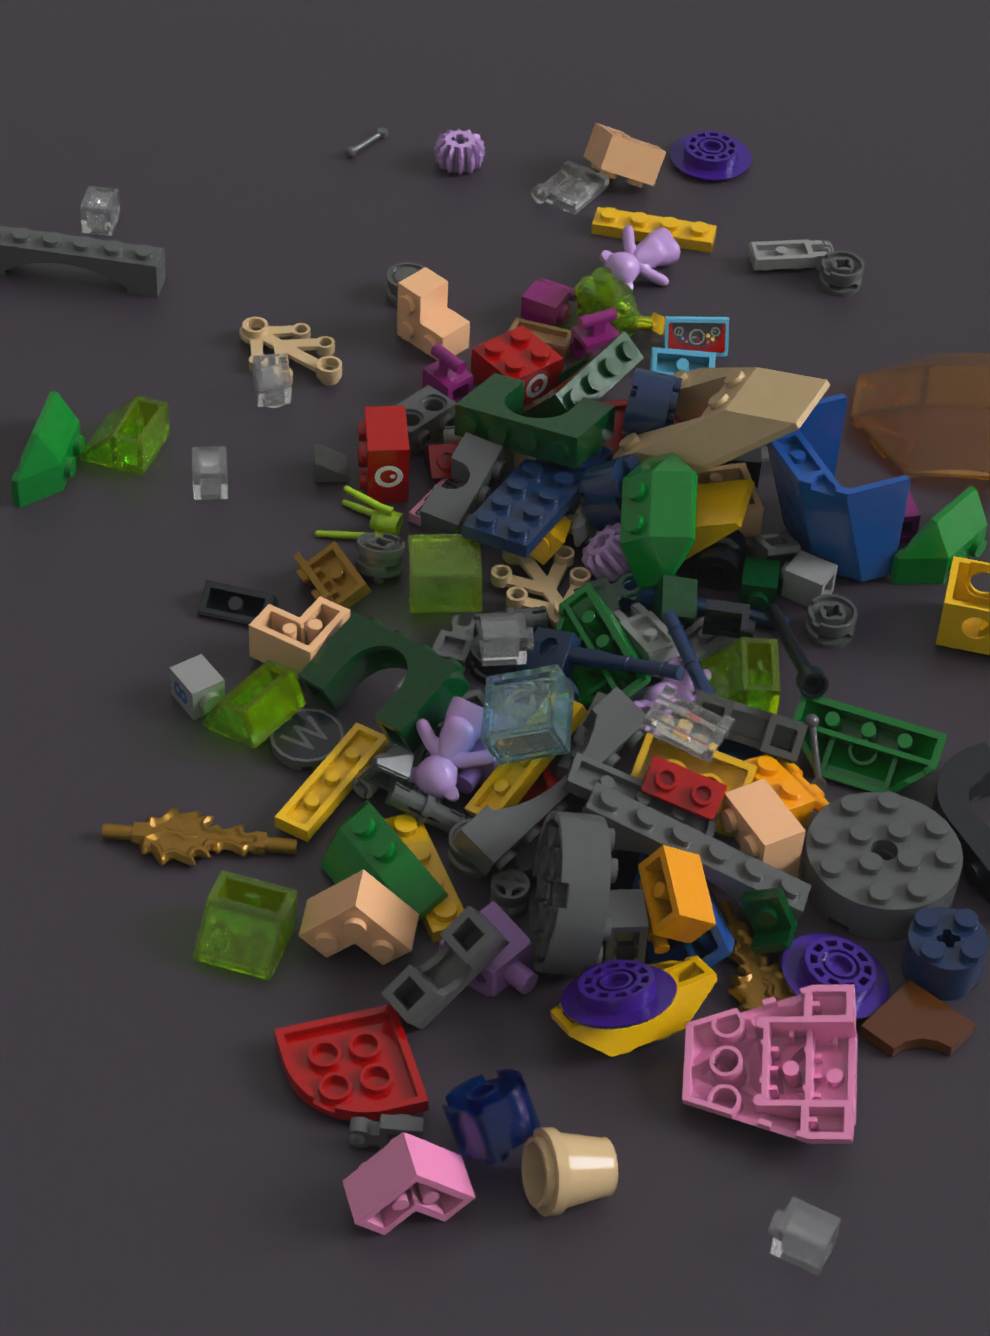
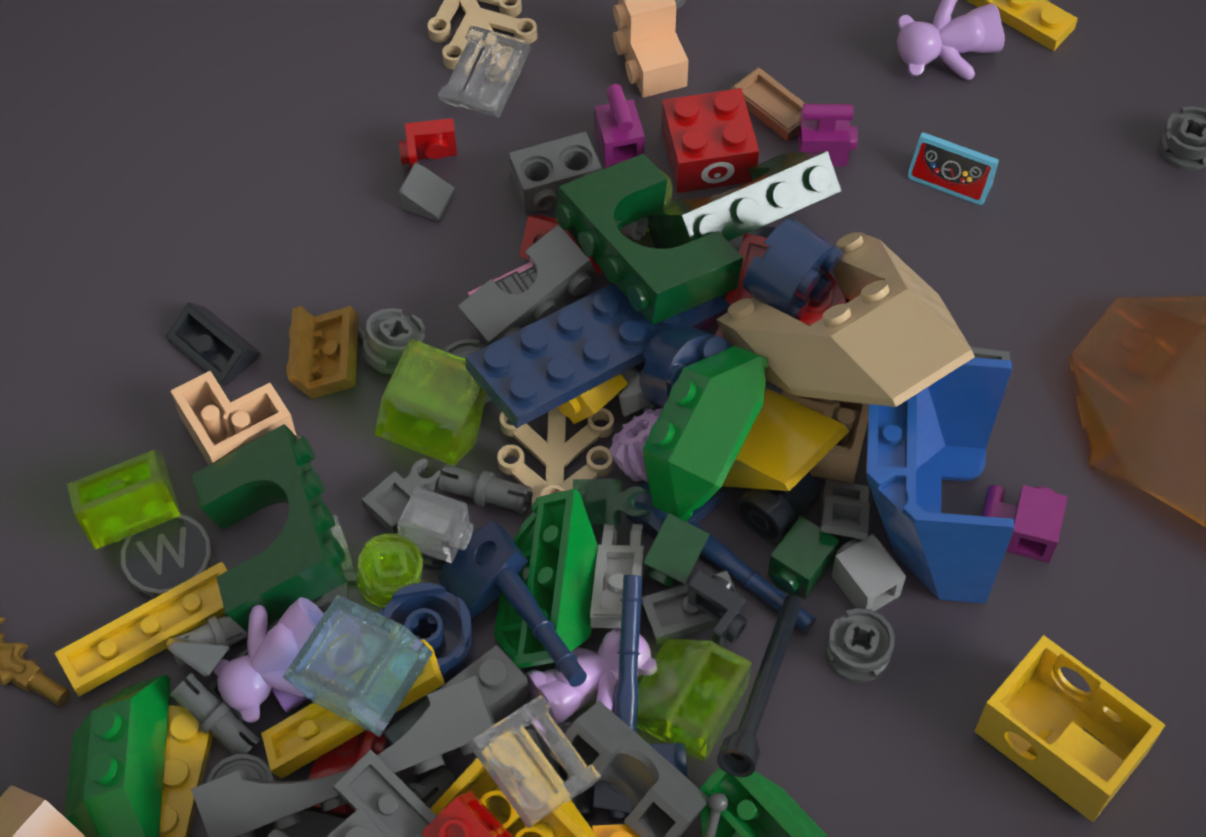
camera: 30 degrees right, 15 degrees up
green wedge [11,391,85,508] -> none
clear neon green slope [80,395,170,475] -> none
light grey brick [169,654,226,720] -> none
clear brick [192,446,228,500] -> none
clear brick [252,353,292,408] -> none
lime plant [314,486,404,540] -> none
red brick [357,406,410,503] -> none
magenta brick [520,278,579,327] -> none
clear neon green torso [573,267,665,337] -> none
medium azure slope [650,347,716,375] -> none
light grey hinge [748,239,834,271] -> none
green wedge [889,486,988,585] -> none
none -> clear neon green wheel [356,533,423,607]
none -> red bracket [399,118,457,170]
none -> clear plate [437,26,531,118]

